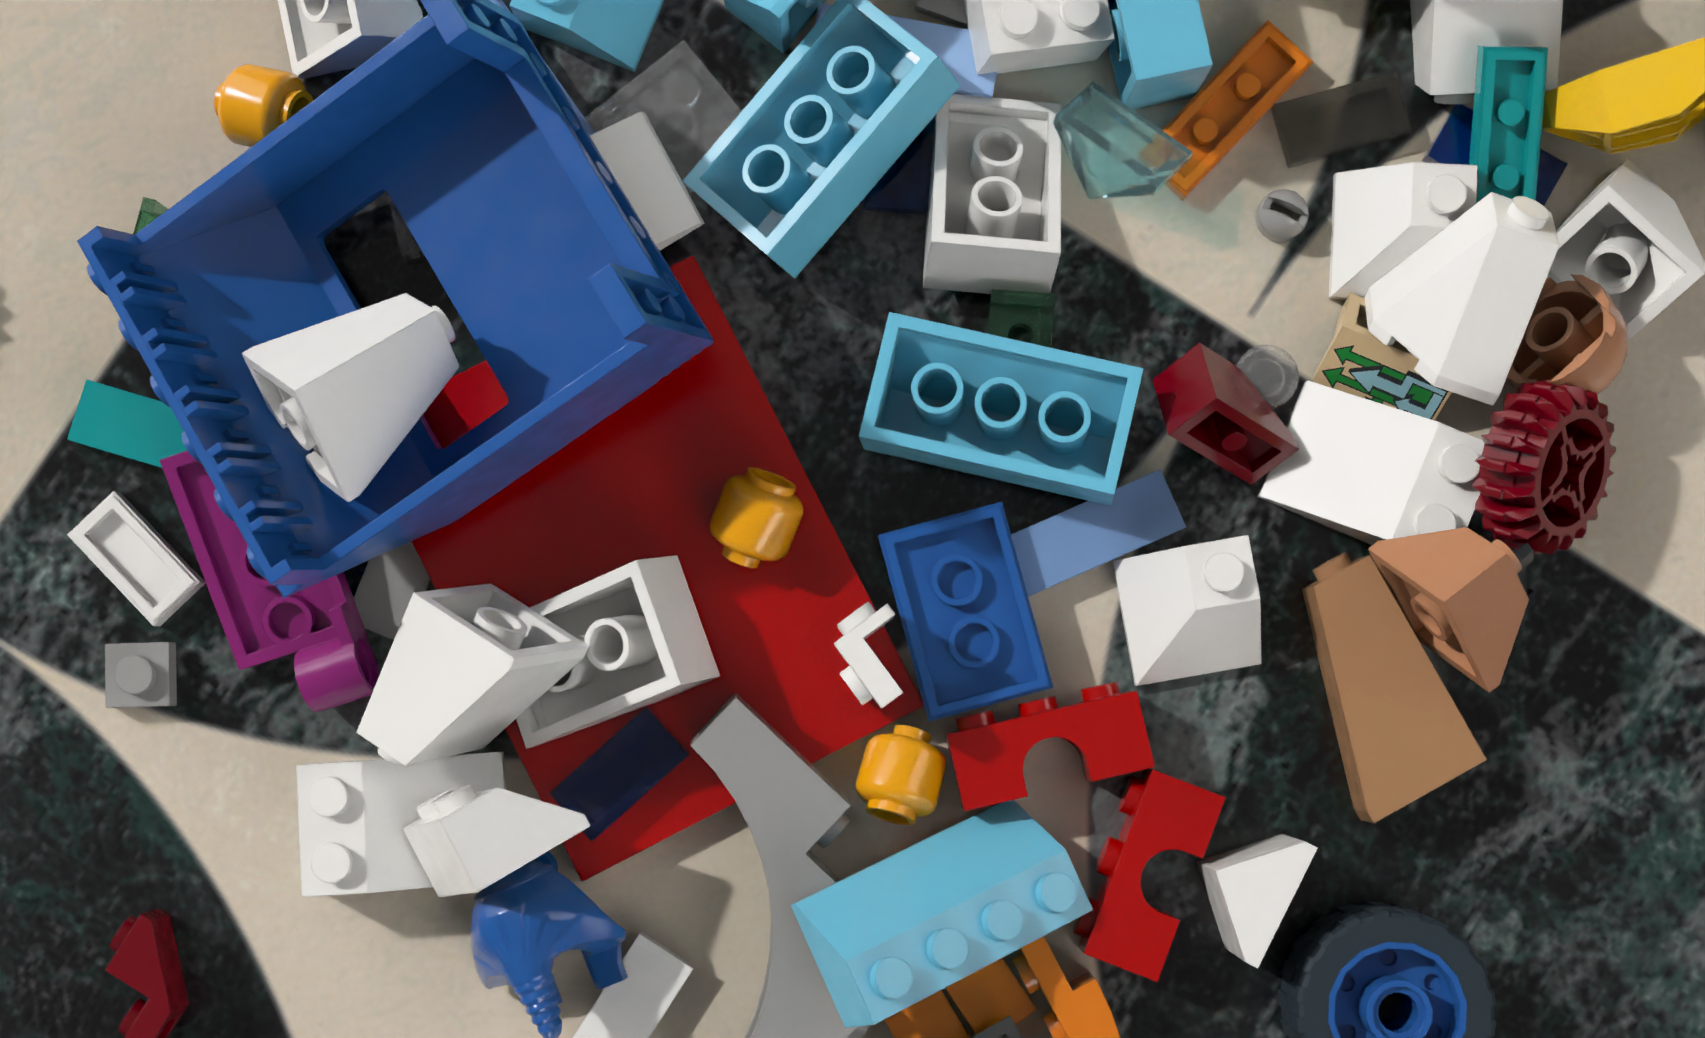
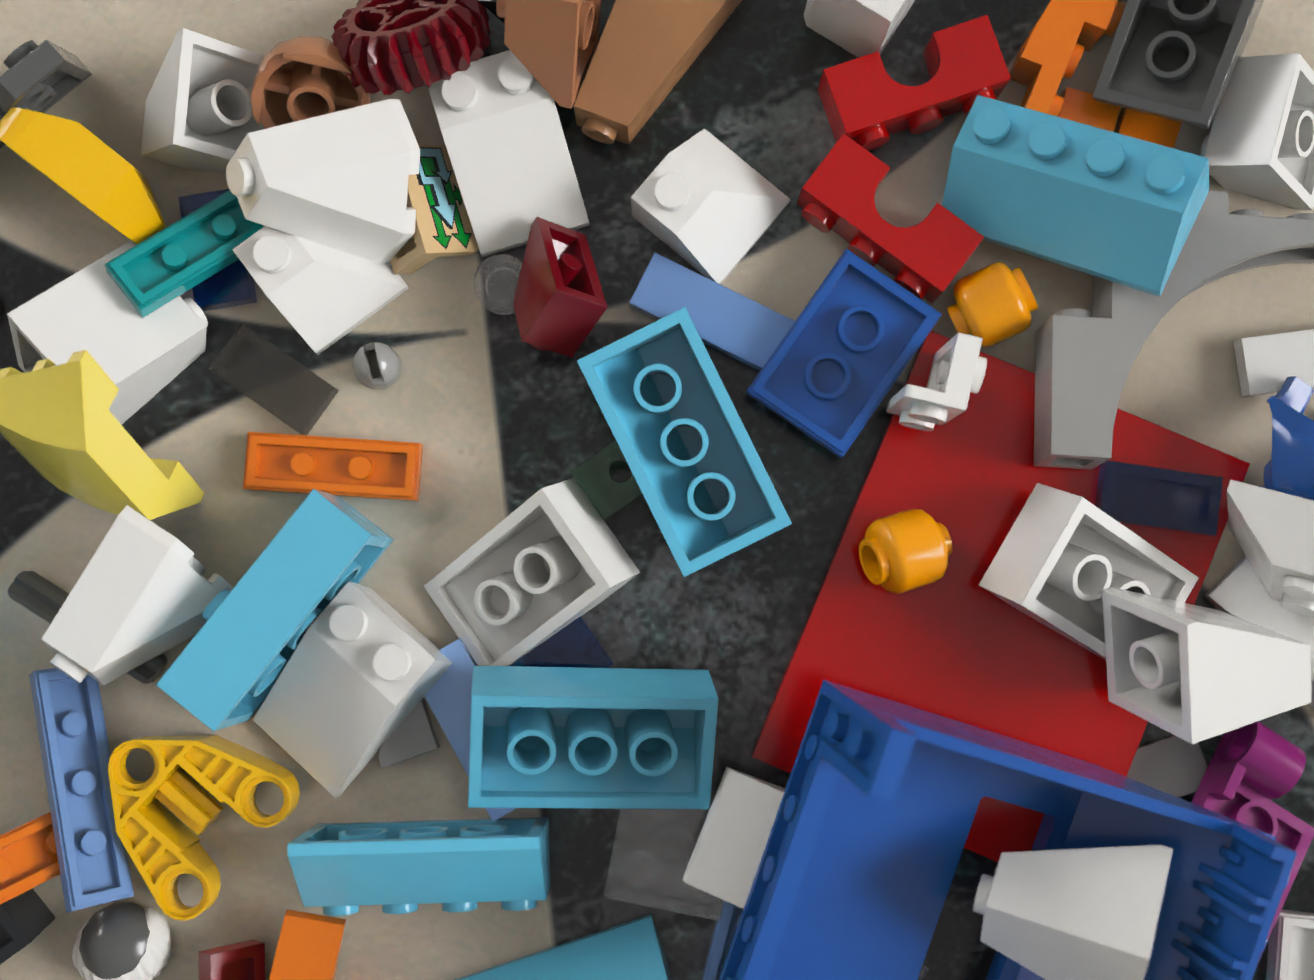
camera: 130 degrees left, 0 degrees up
clear light blue slope [1053,82,1193,199] -> none

